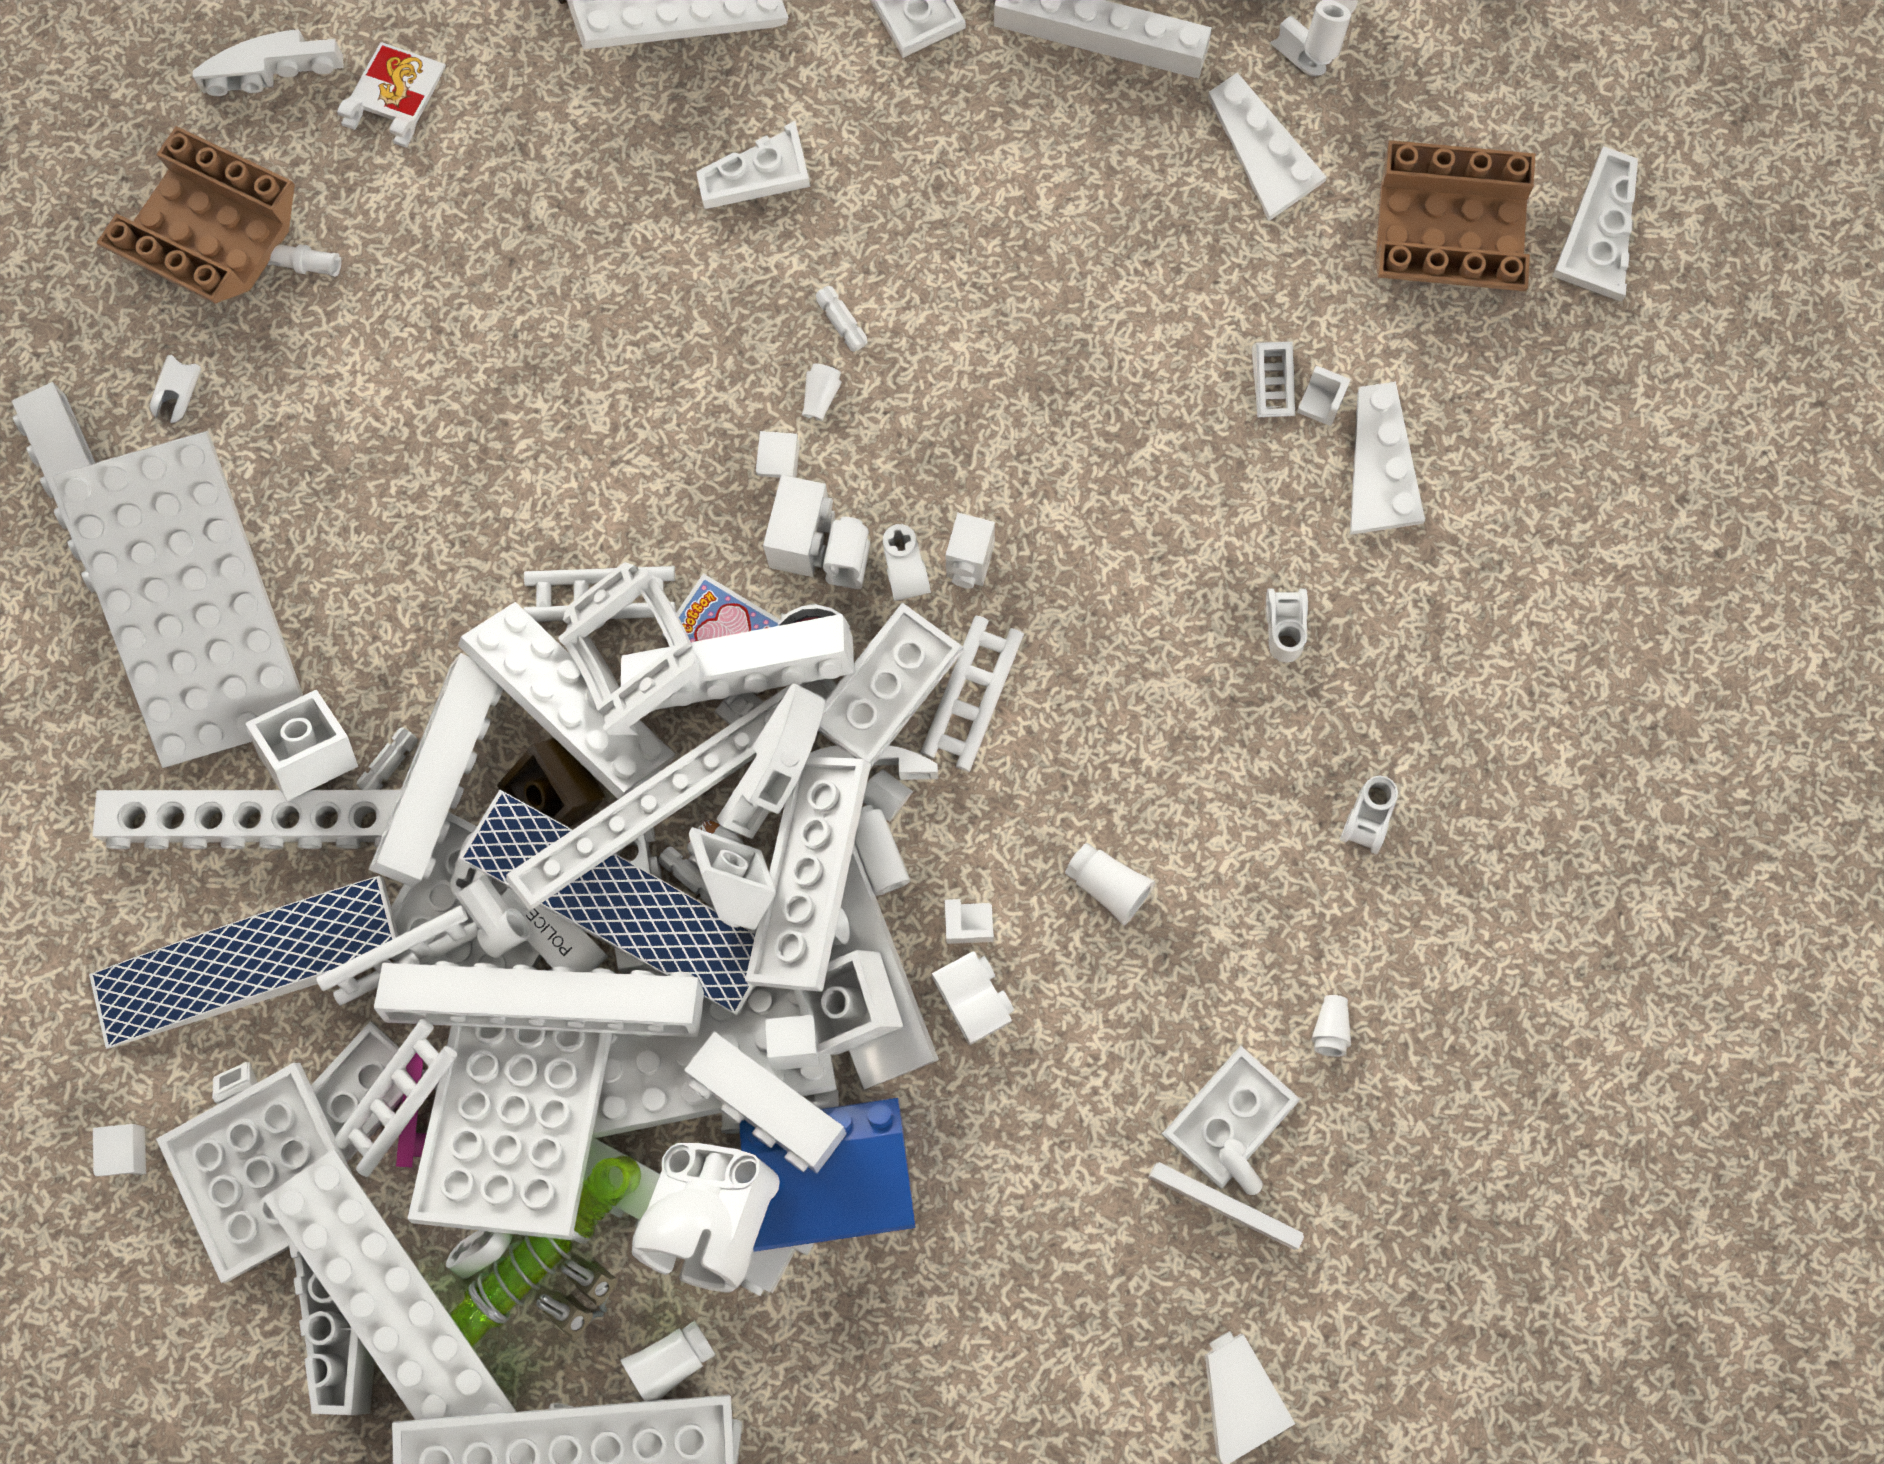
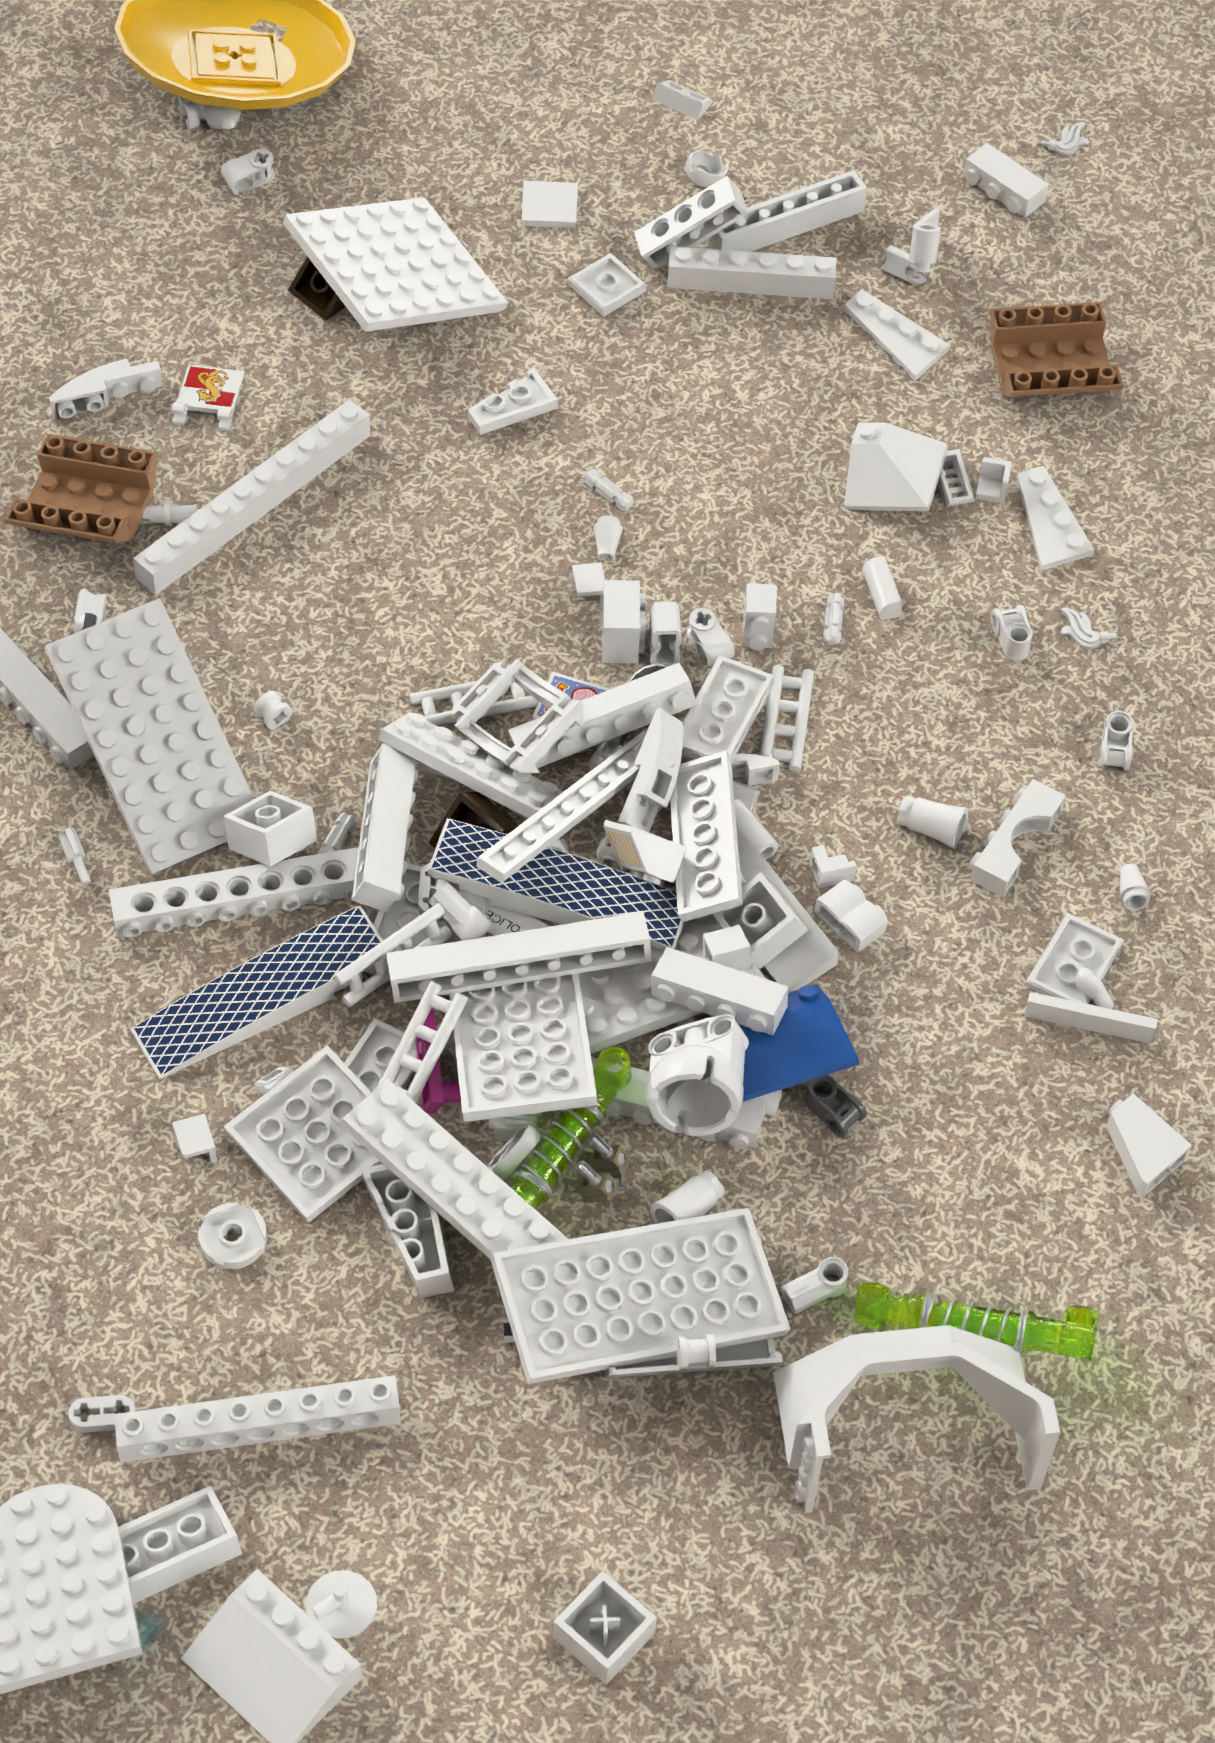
camera: 20 degrees left, 20 degrees down
white wing [1553,146,1638,302] -> none
none -> white axle [58,828,91,885]
none -> white brick [133,399,371,595]
none -> white plate [198,1203,267,1269]
none -> white wheel [253,691,292,730]
none -> dark grey piece [805,1075,867,1138]
none -> white axle [823,593,844,645]
none -> white slope [844,423,948,511]
none -> white brick [862,556,902,620]
none -> white arch [969,779,1066,897]
none -> white piece [1061,608,1117,649]

